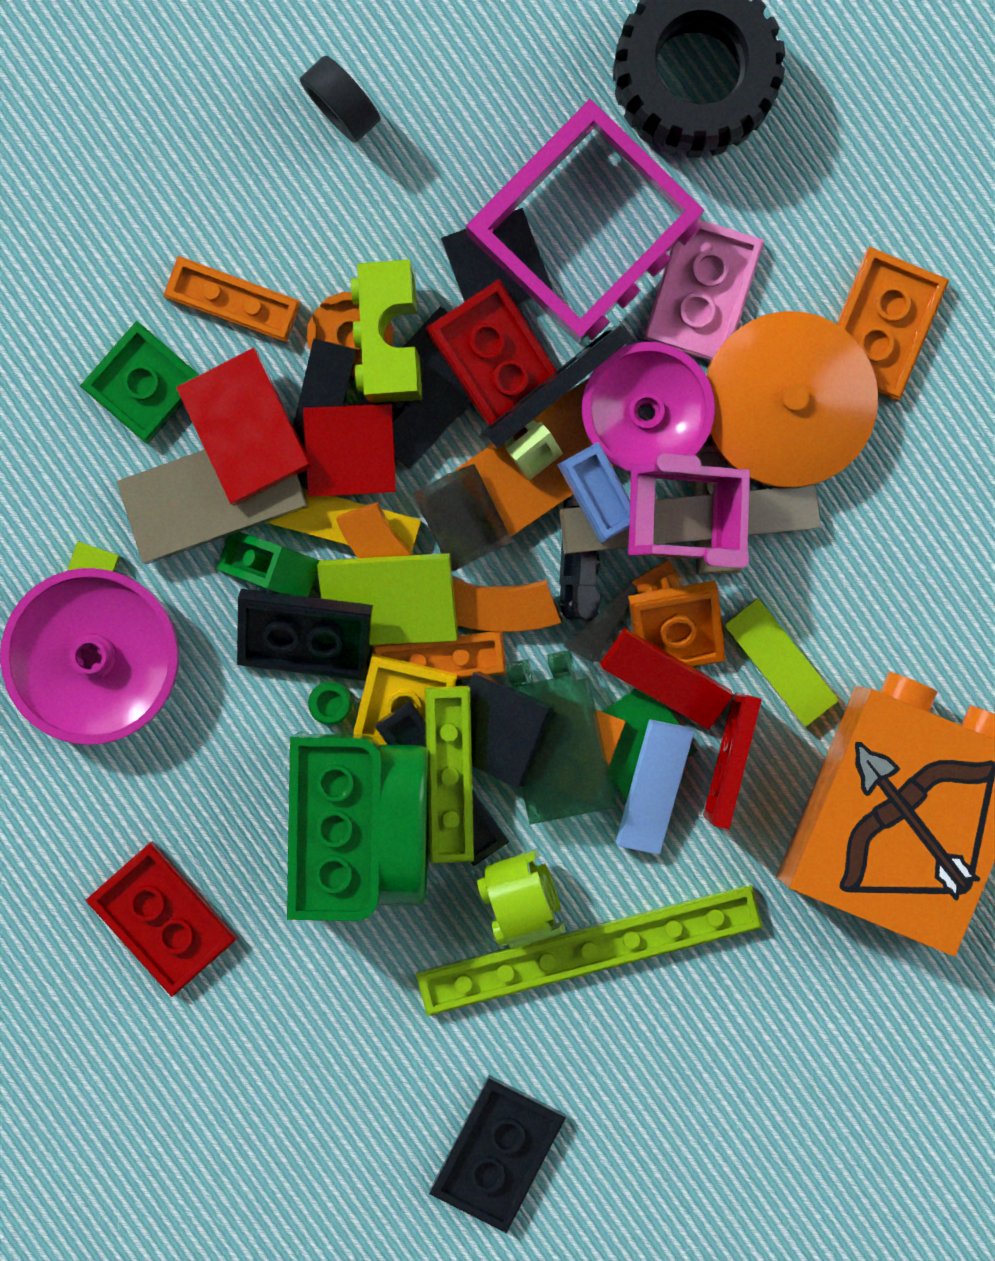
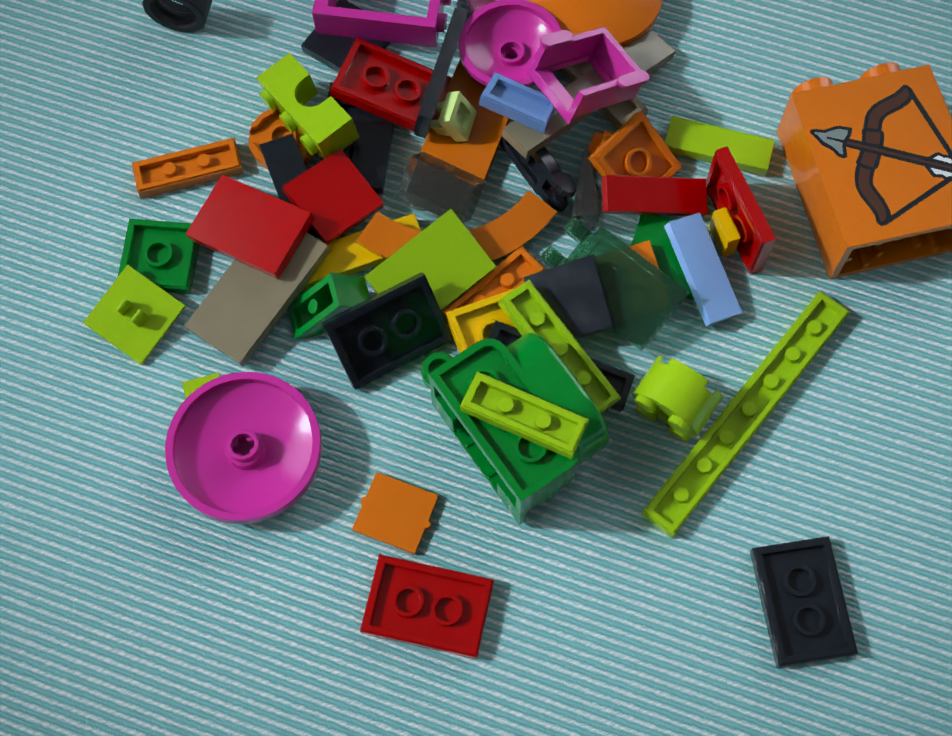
camera: 35 degrees left, 20 degrees down
none -> lime piece [83,264,186,365]
none -> orange piece [352,472,439,555]
none -> lime tile [460,372,589,459]
none -> yellow tile [708,207,741,257]

